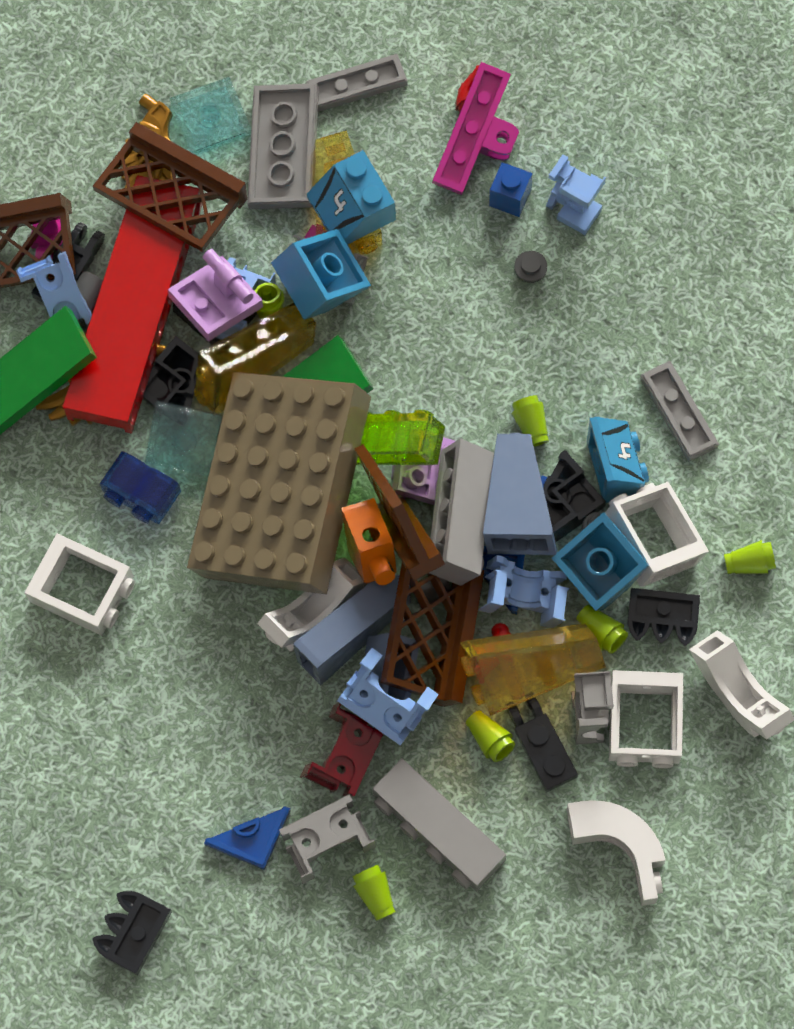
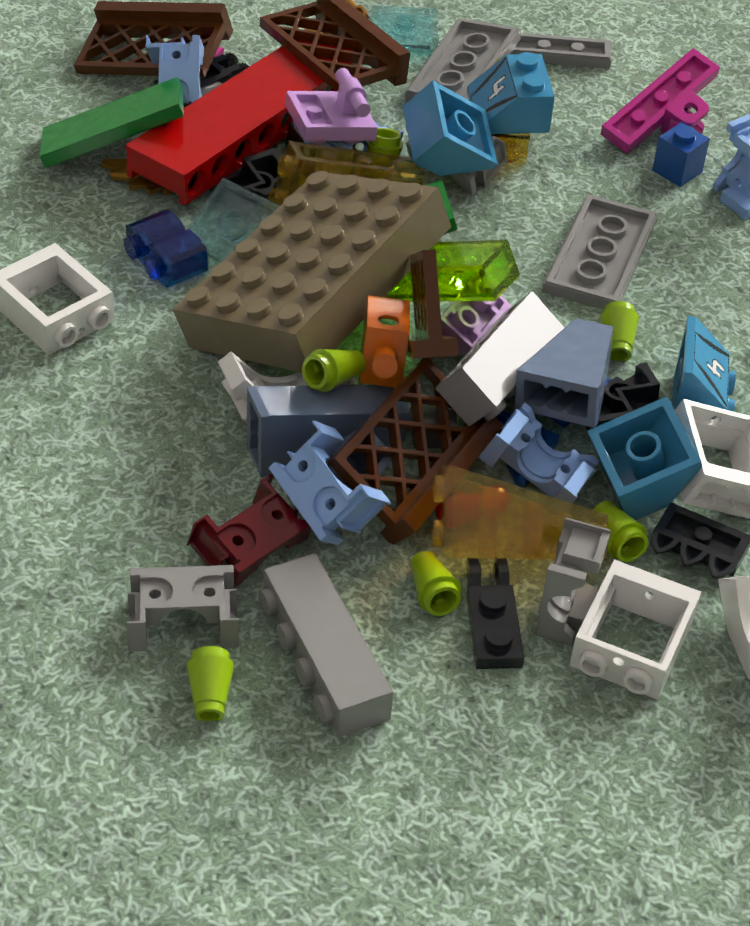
camera: 15 degrees right, 25 degrees down
blue tile [204,806,291,870] -> none
dark grey plate [514,251,547,283] -> none
white arch [566,800,666,906] -> none
none -> lime cone [302,349,366,392]
none -> light grey tile [542,194,658,309]

